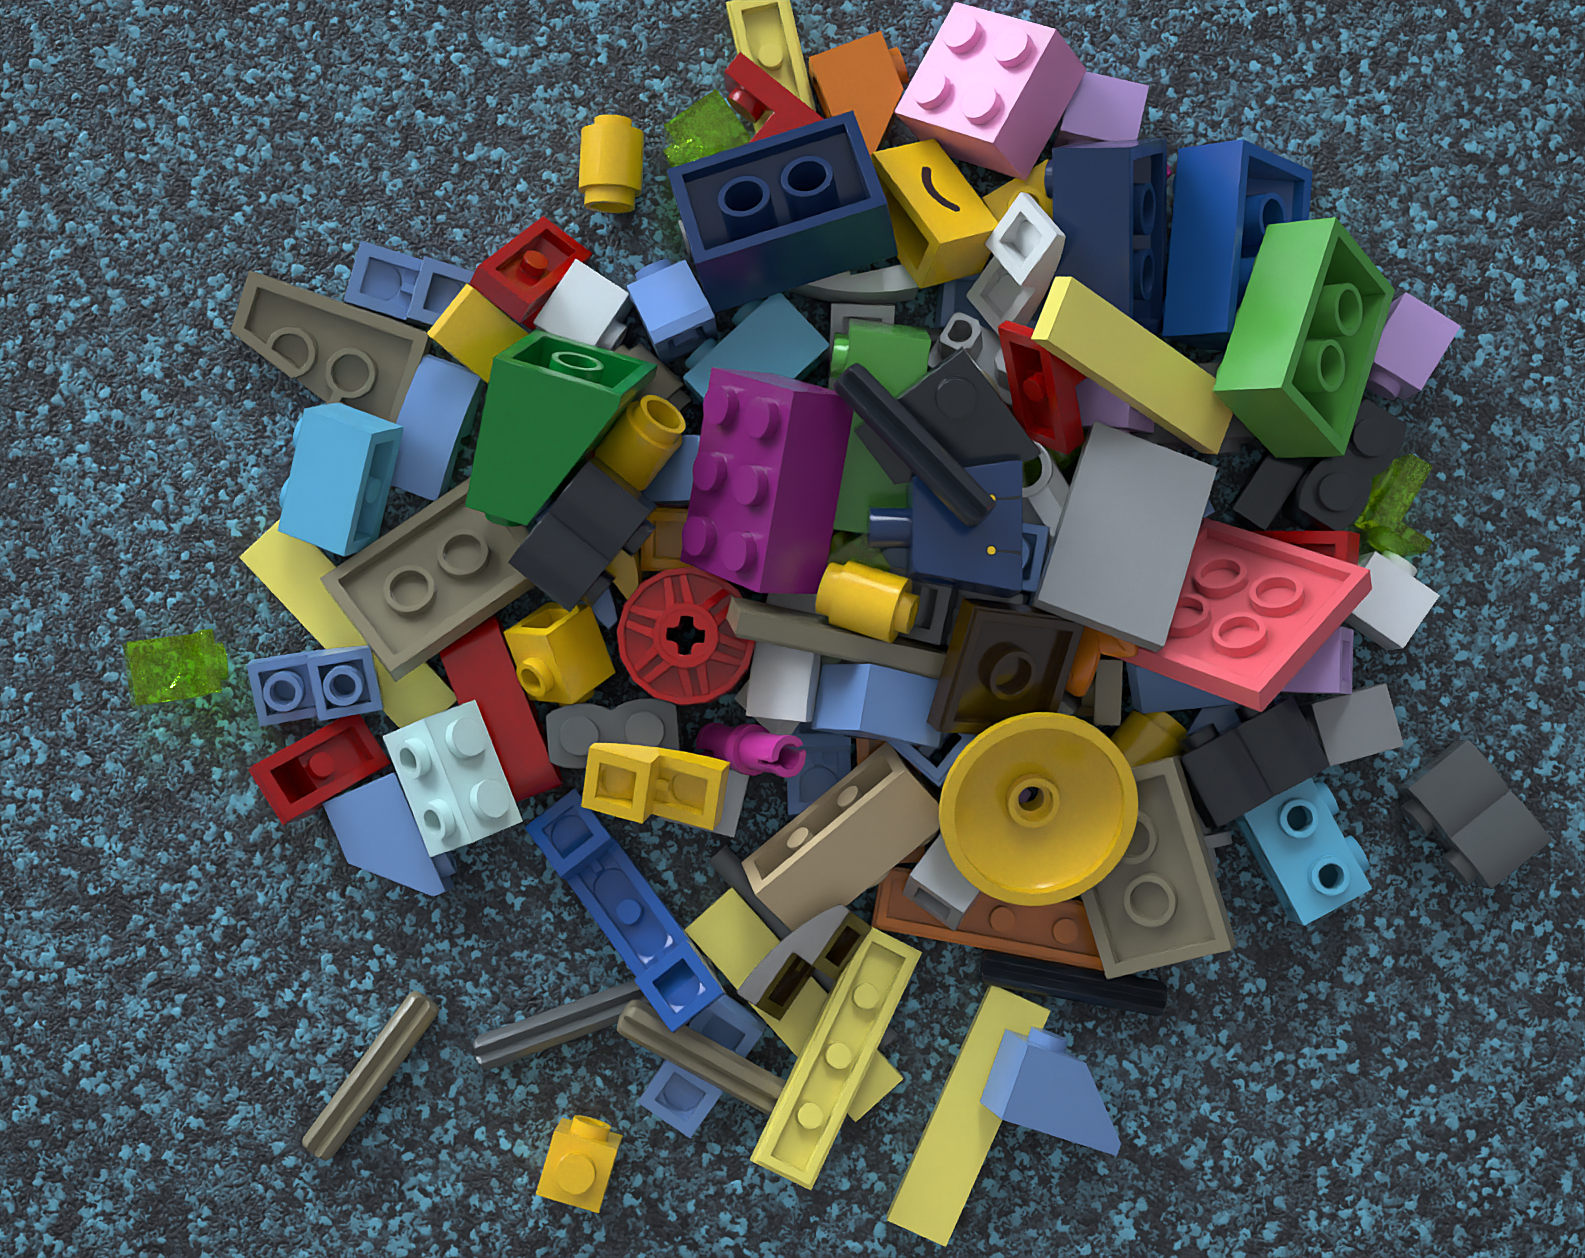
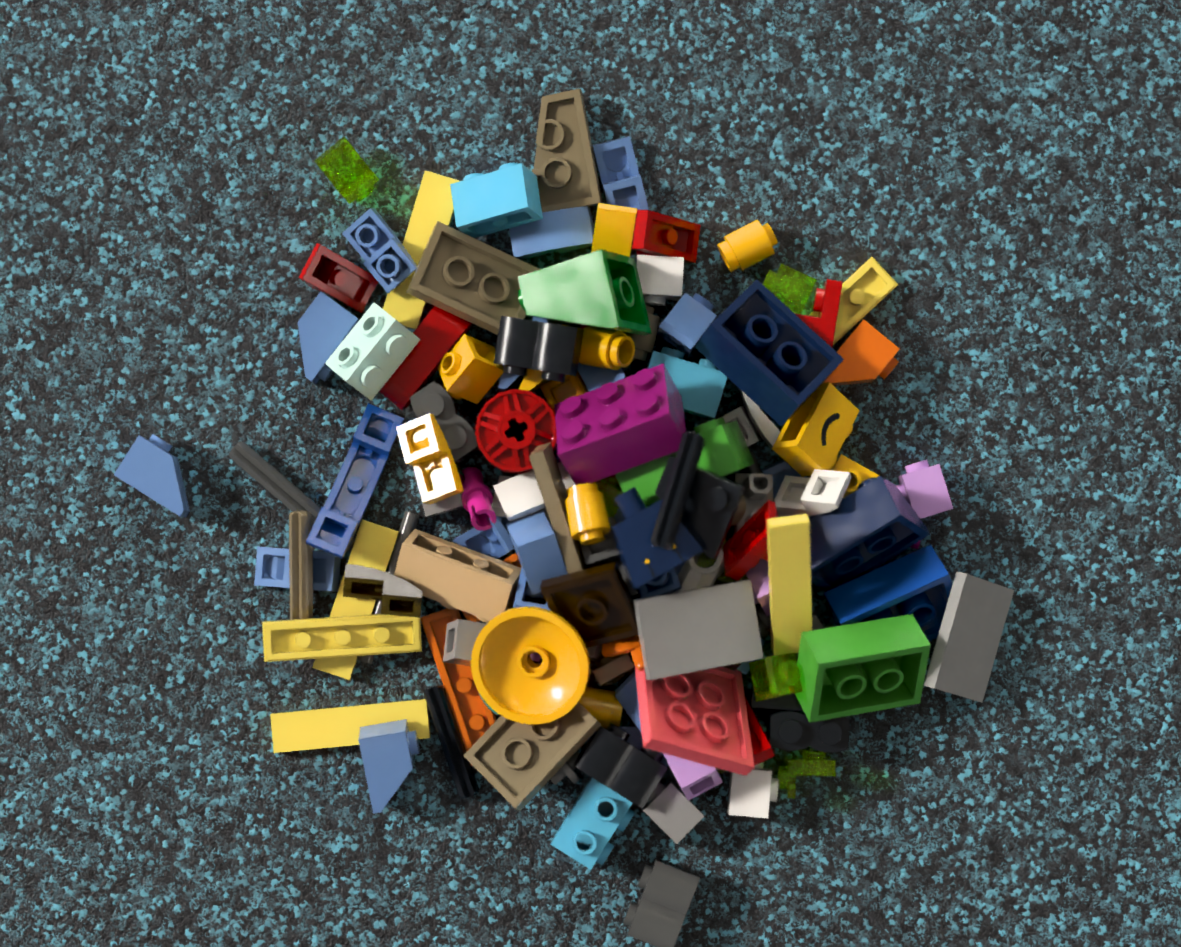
camera: 65 degrees right, 0 degrees up
dark tan axle [302,990,439,1161] -> none
yellow brick [535,1115,623,1213] -> none
bright pink brick [894,2,1087,181] -> none
lavender brick [1365,292,1461,400] -> none
none -> medium blue slope [114,434,190,518]
none -> clear neon green bracket [749,653,802,702]
none -> light grey tile [924,571,1014,703]

